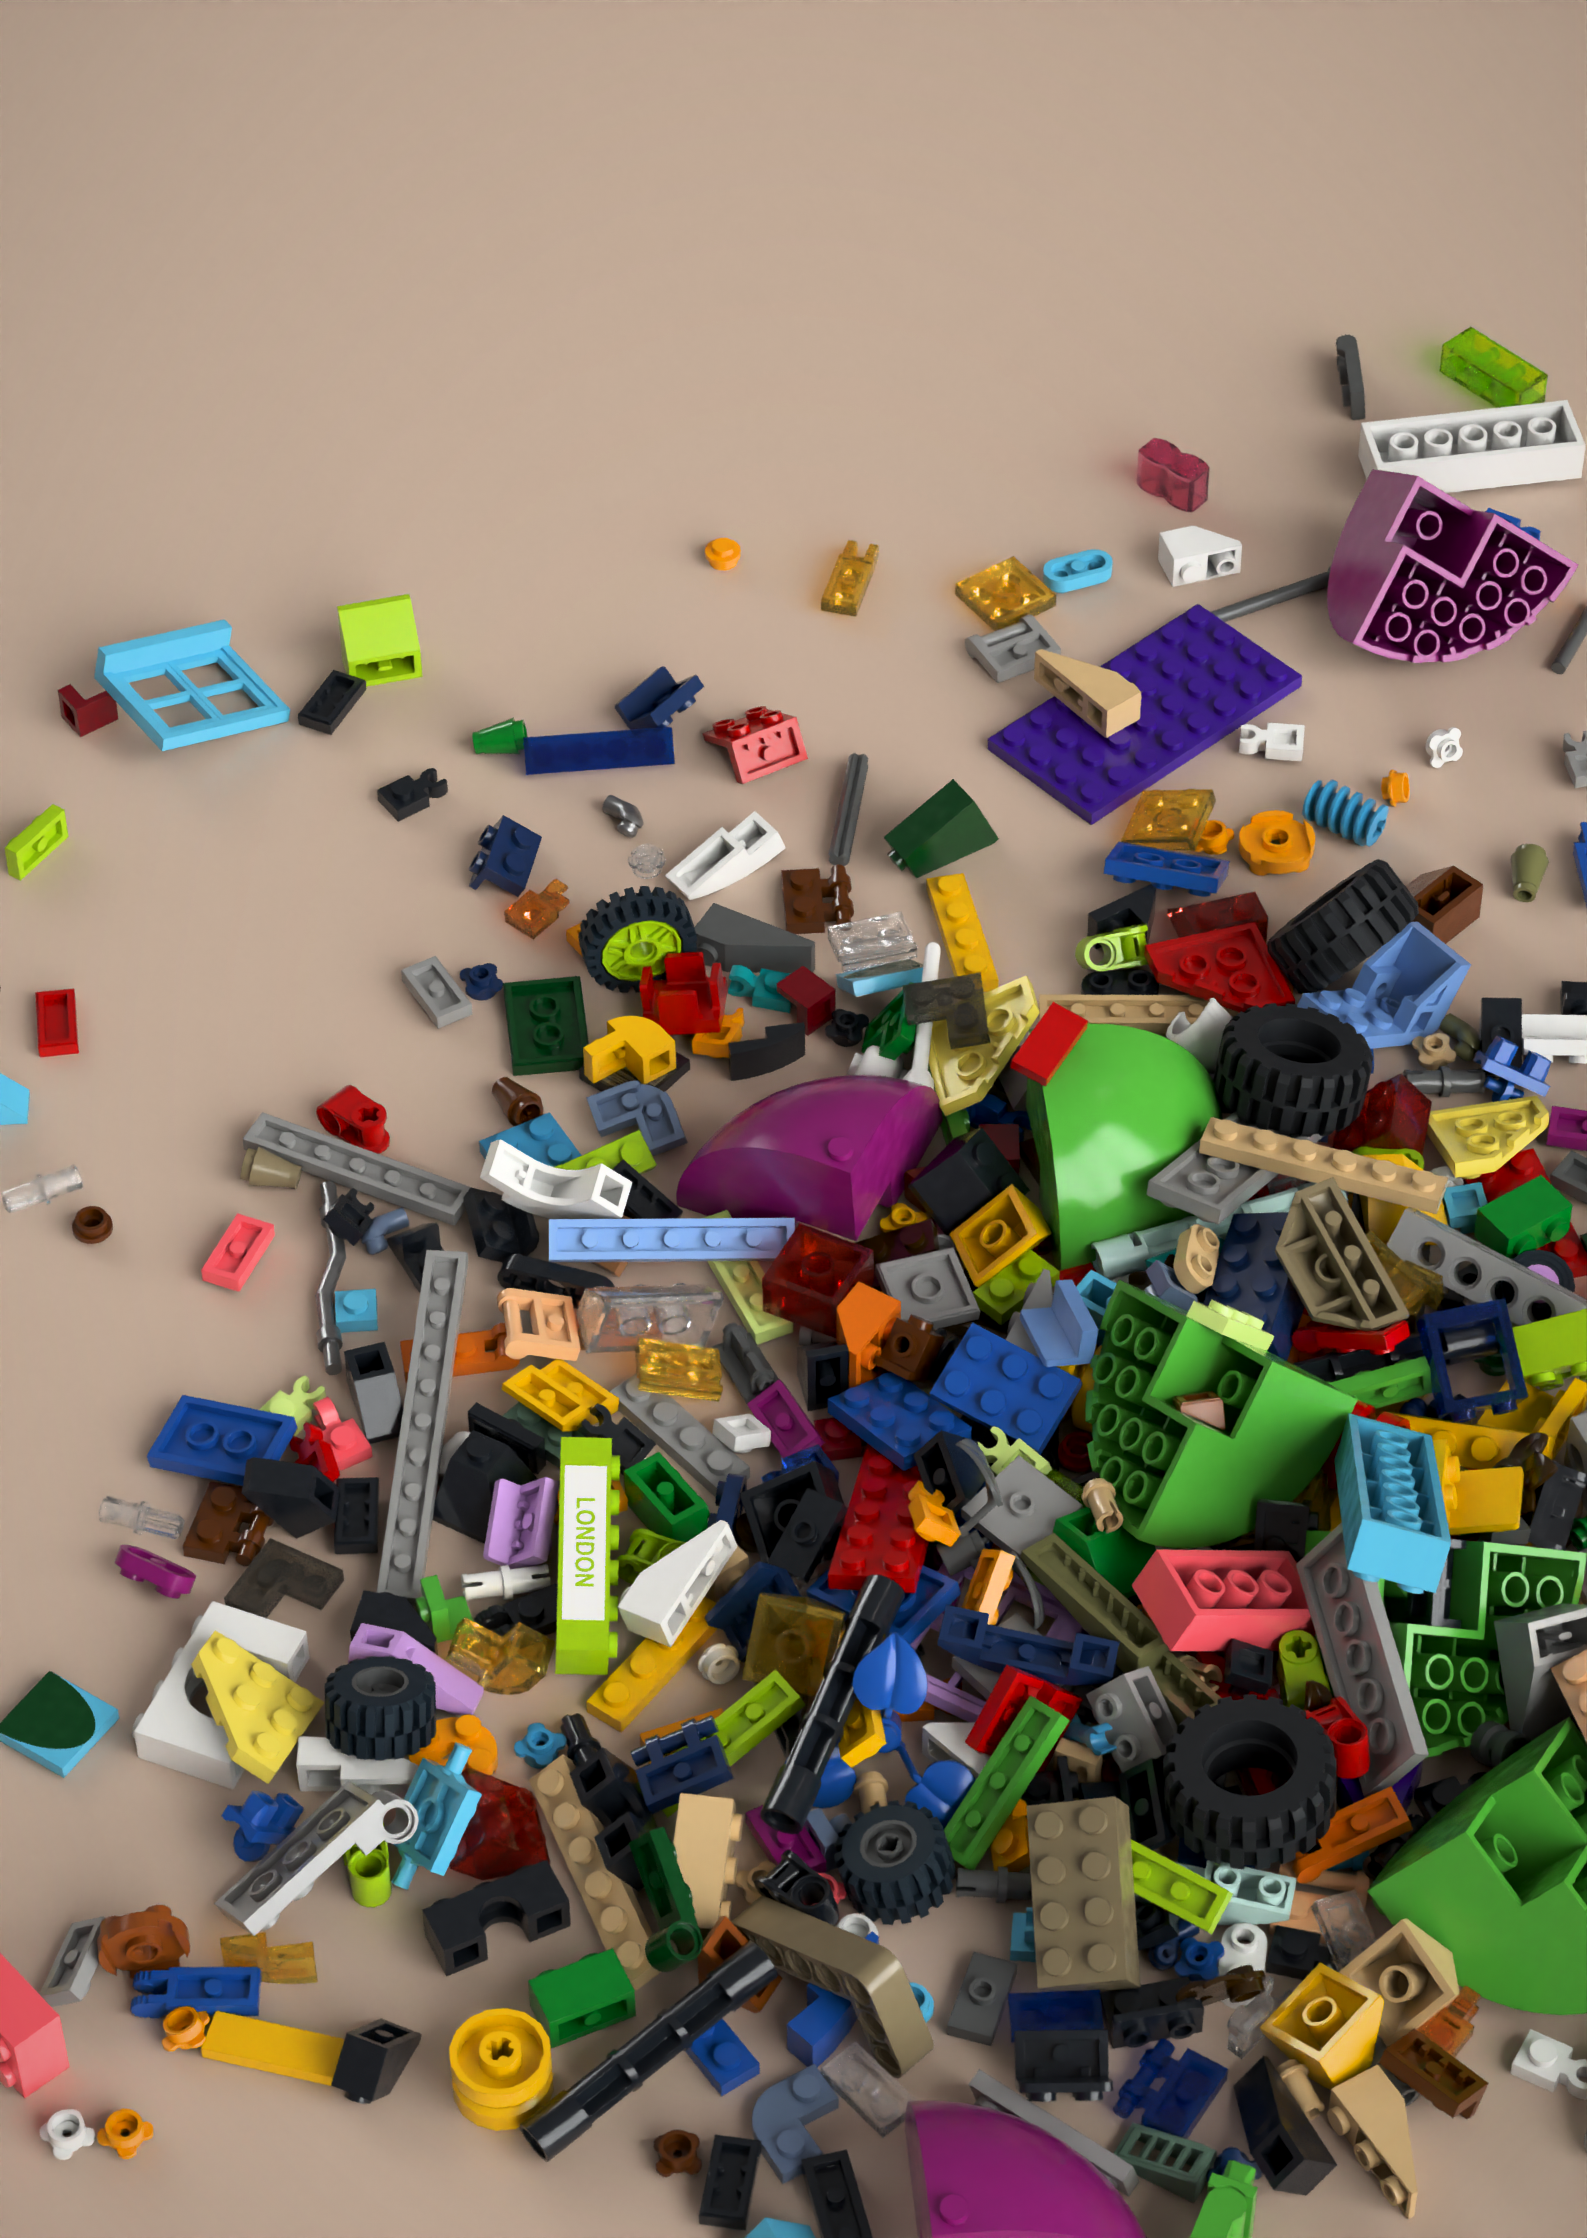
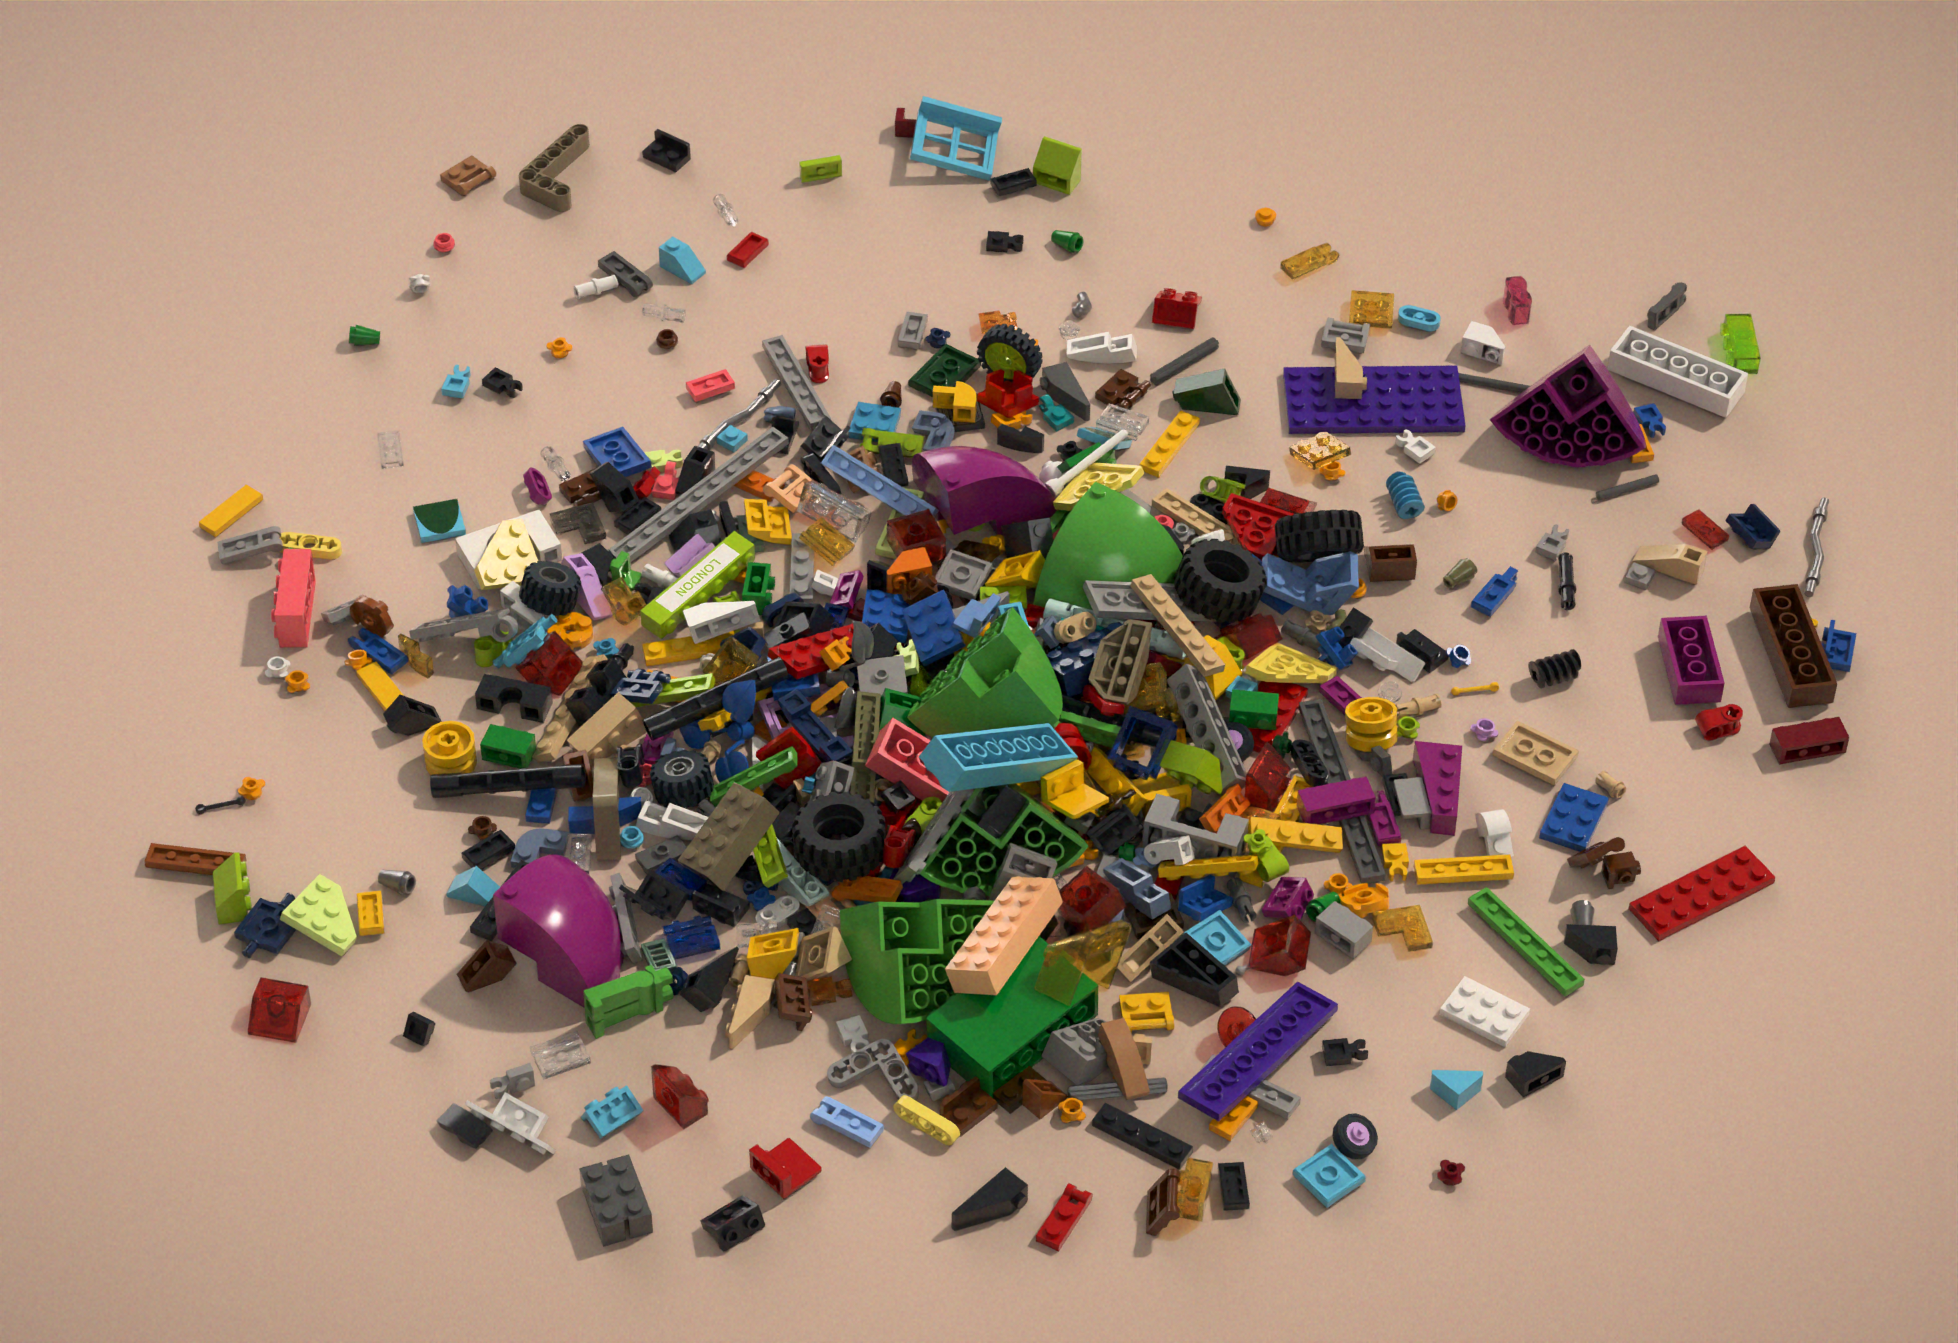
camera: 40 degrees right, 0 degrees up
dark tan cone [240,1147,302,1189] -> none
black plate [323,1188,374,1246] -> none
dark blue bracket [469,815,542,897] -> none
white arch [480,1139,632,1219] -> none
clear blue plate [523,727,675,775] -> none
black plate [577,1403,656,1476] -> none
dark blue bracket [615,666,704,736] -> none
dark green plate [629,1827,703,1972] -> none
dark grey hinge [712,1323,779,1404] -> none
dark red panel [776,966,836,1036] -> none
clear smoke plate [902,972,990,1049] -> none
red tile [1010,1002,1088,1087] -> none
tan pin [1082,1478,1124,1533] -> none
blue plate [1103,841,1230,897] -> none
slope [1172,1391,1226,1430] -> none
dark brown plate [1175,1965,1266,2007] -> none
yellowish green plate [1186,1299,1274,1351] -> none
light orange plate [1239,810,1315,876] -> none
white plate [1426,727,1463,768] -> none
none -> white slope [636,800,709,840]

